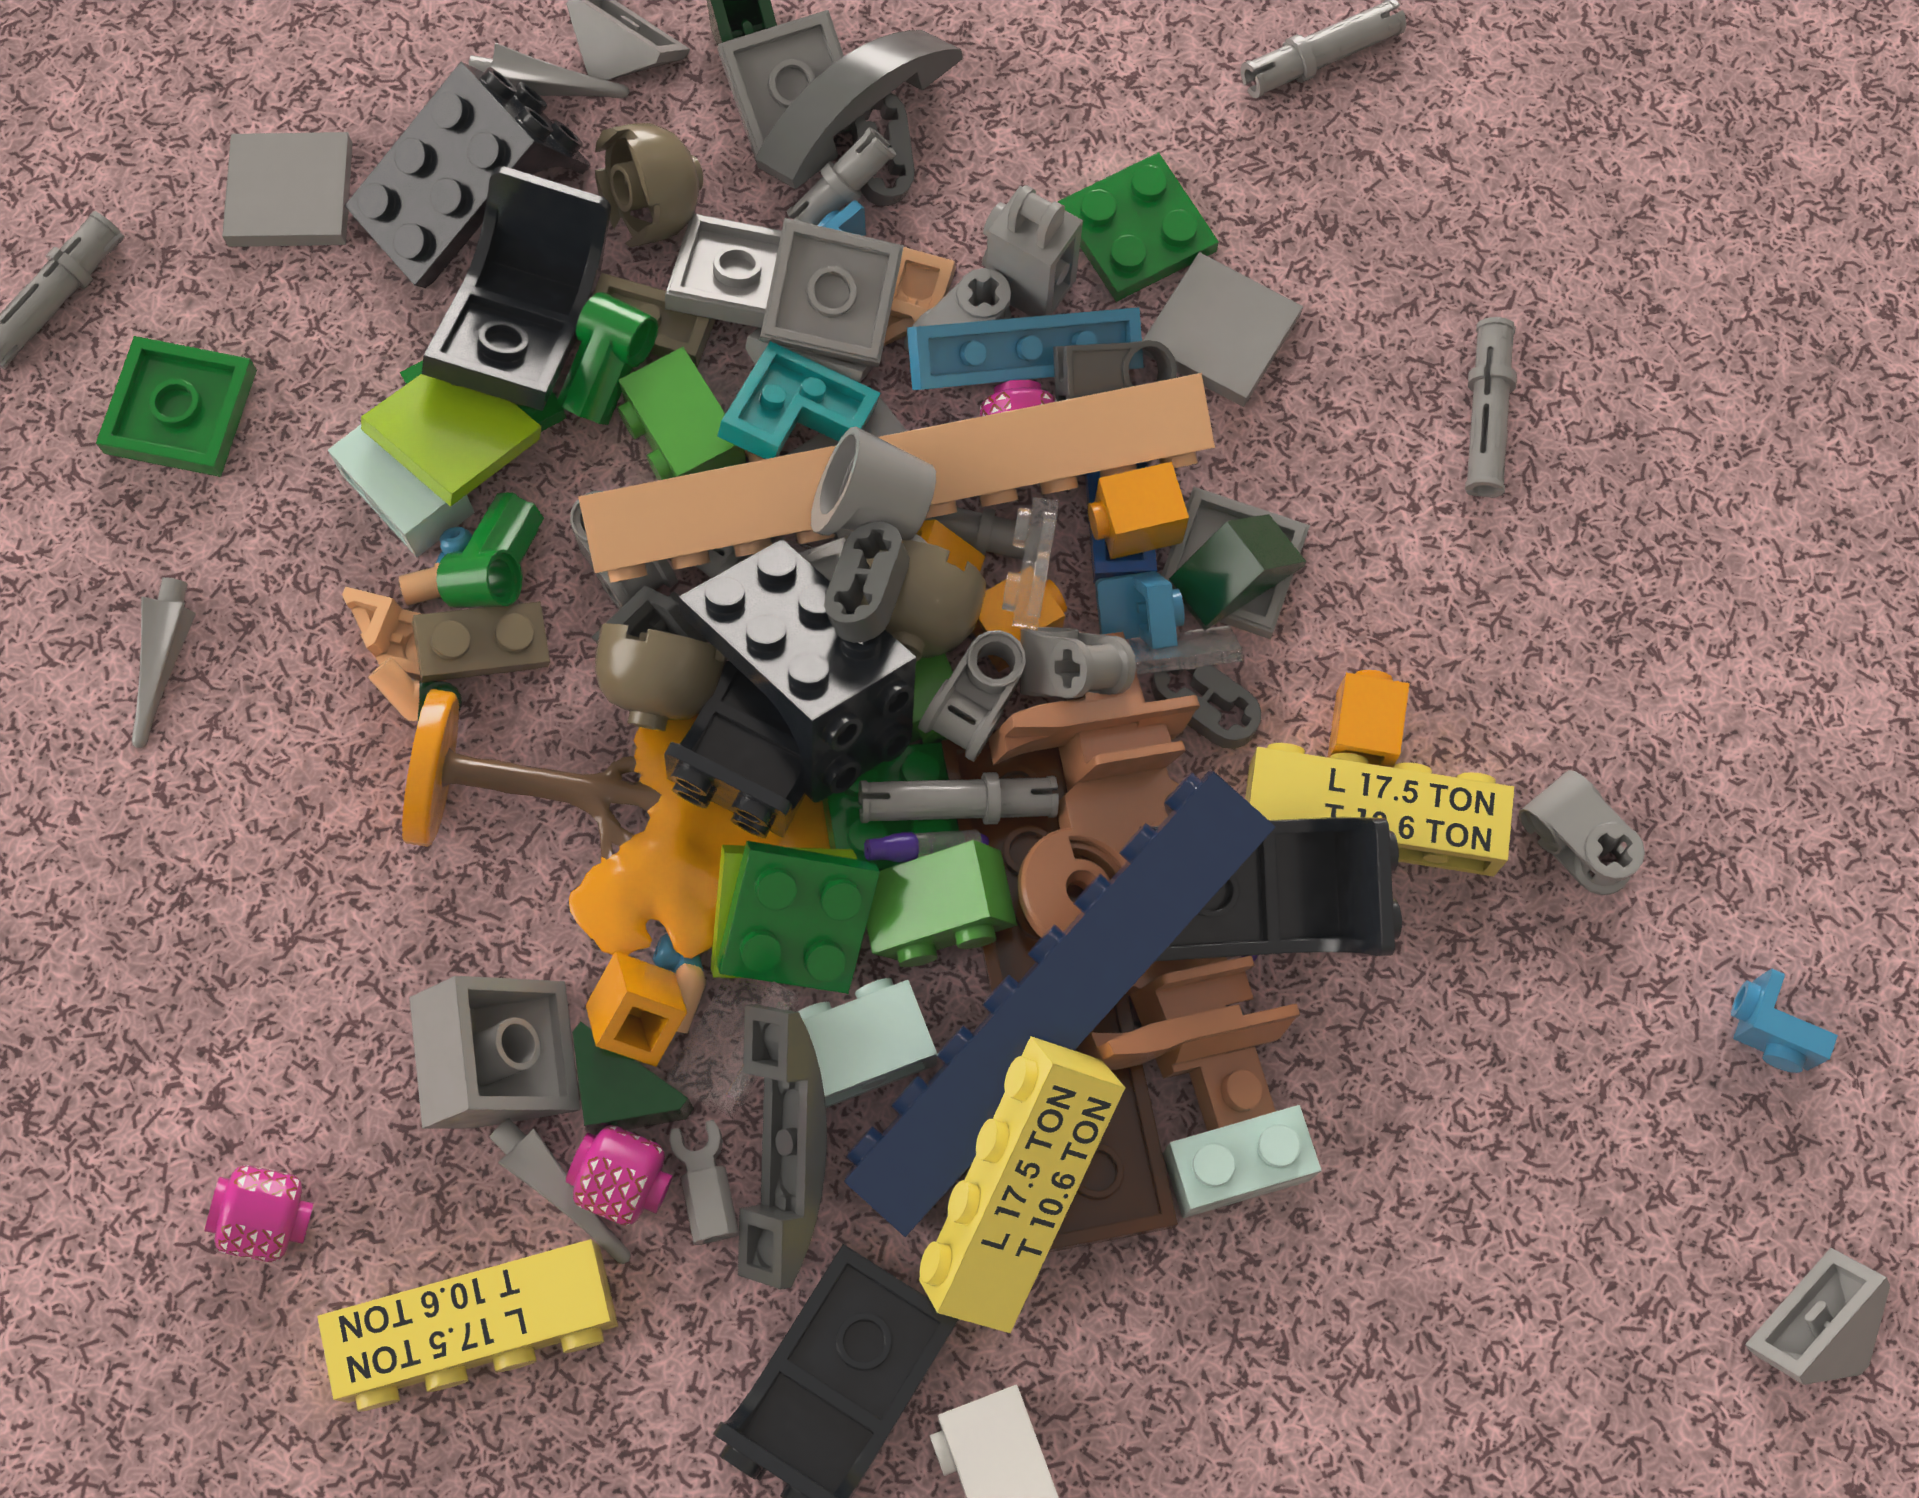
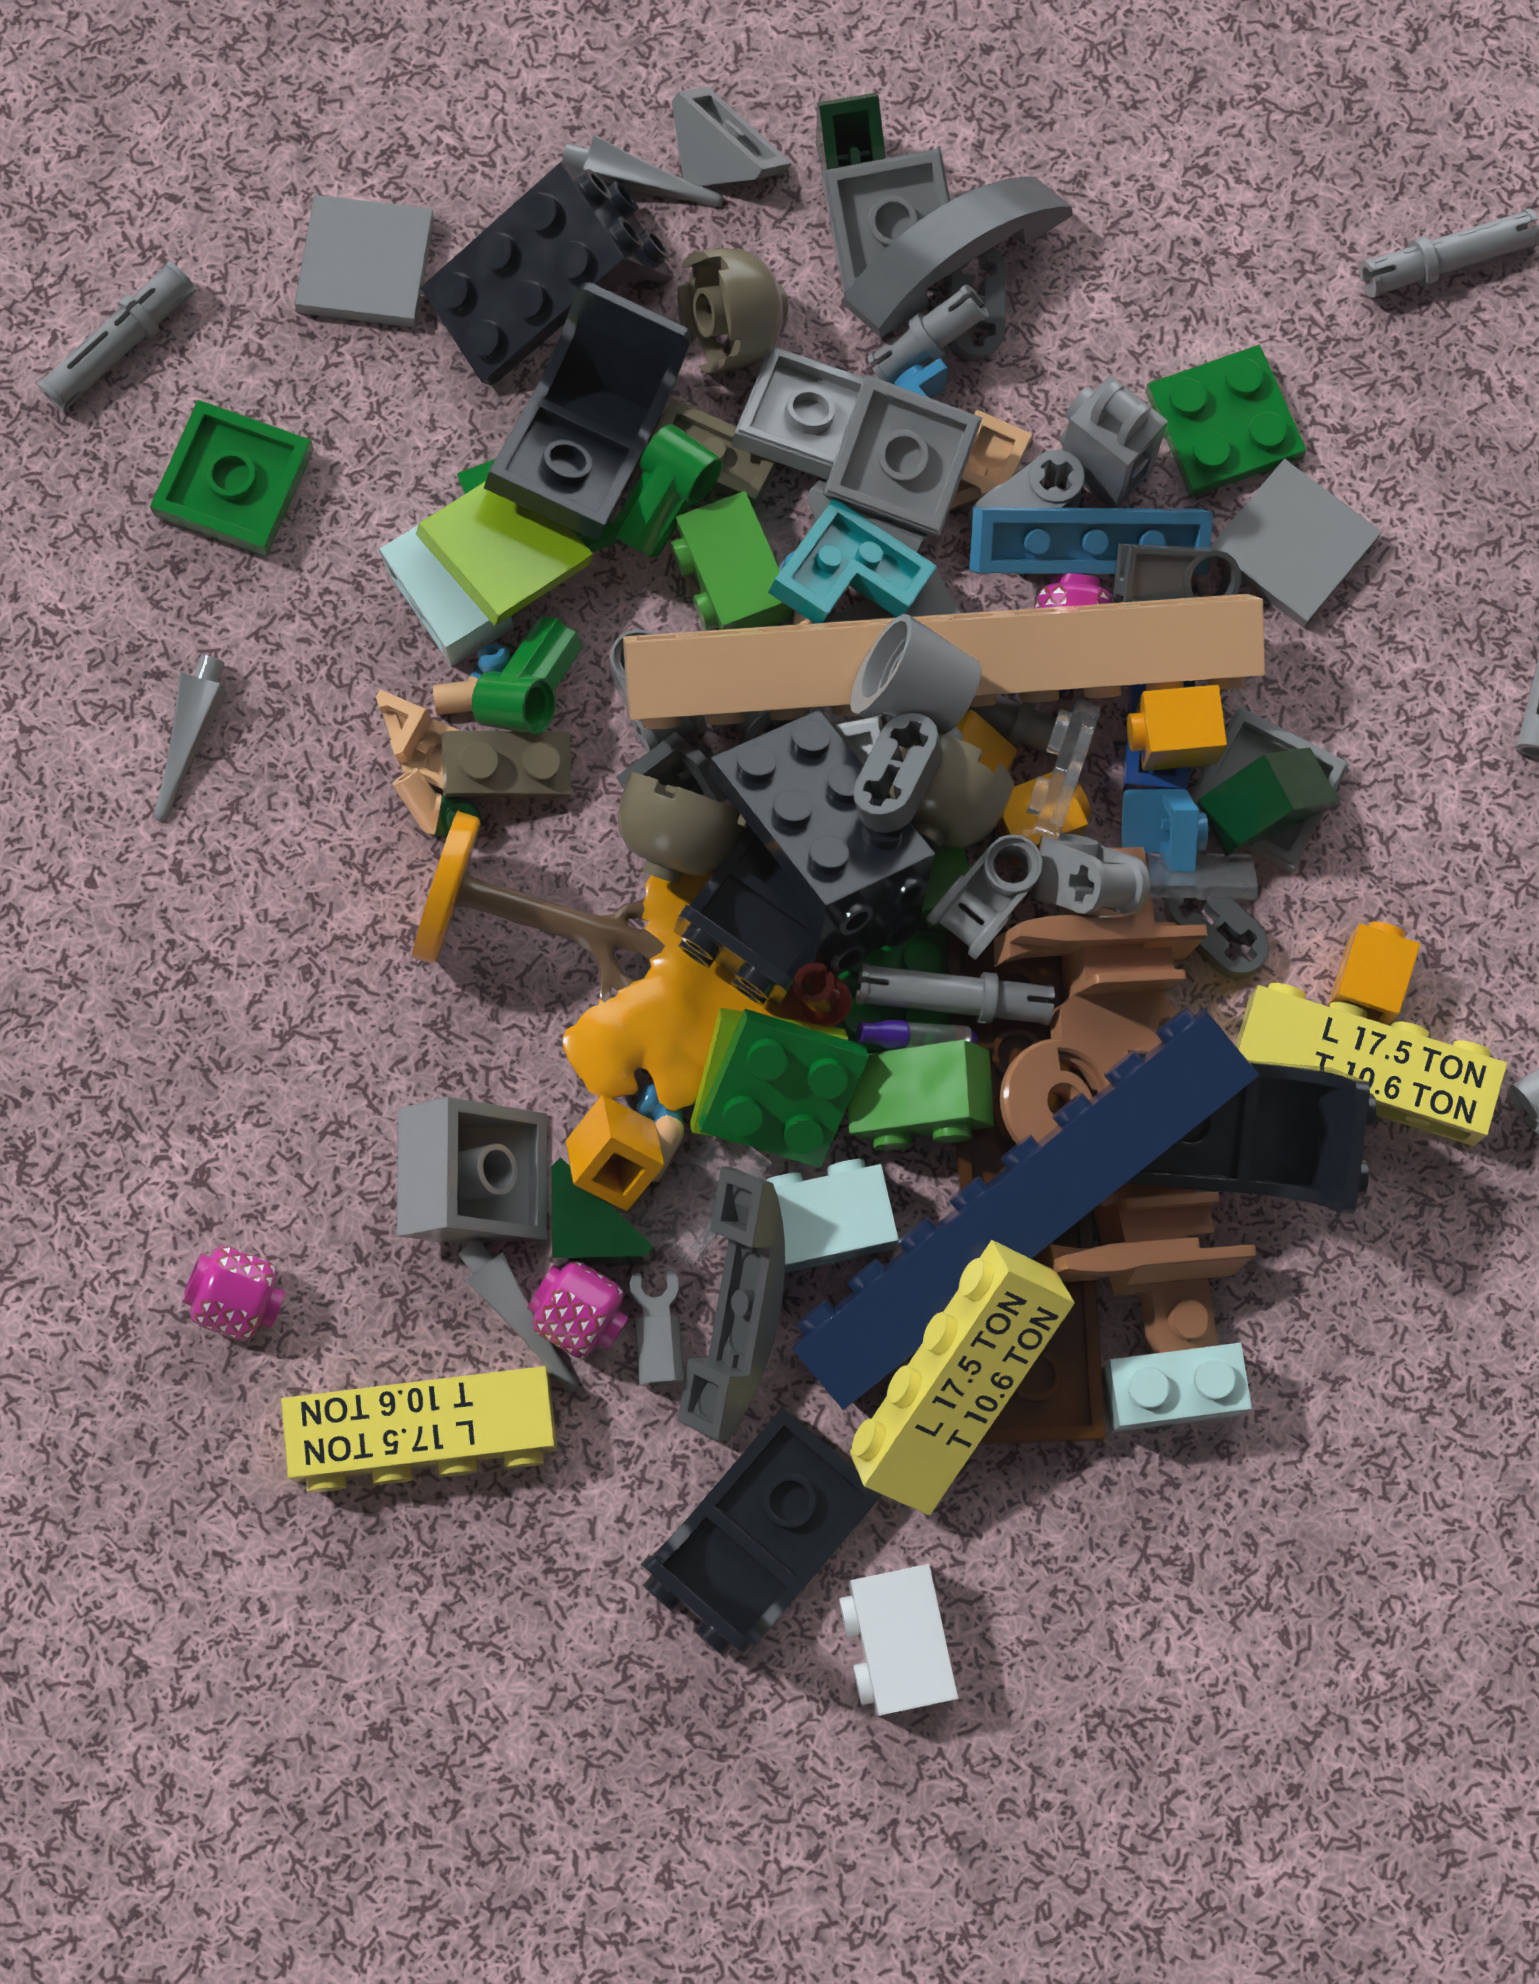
camera: 10 degrees right, 5 degrees up
none -> clear red pin [793,963,852,1026]

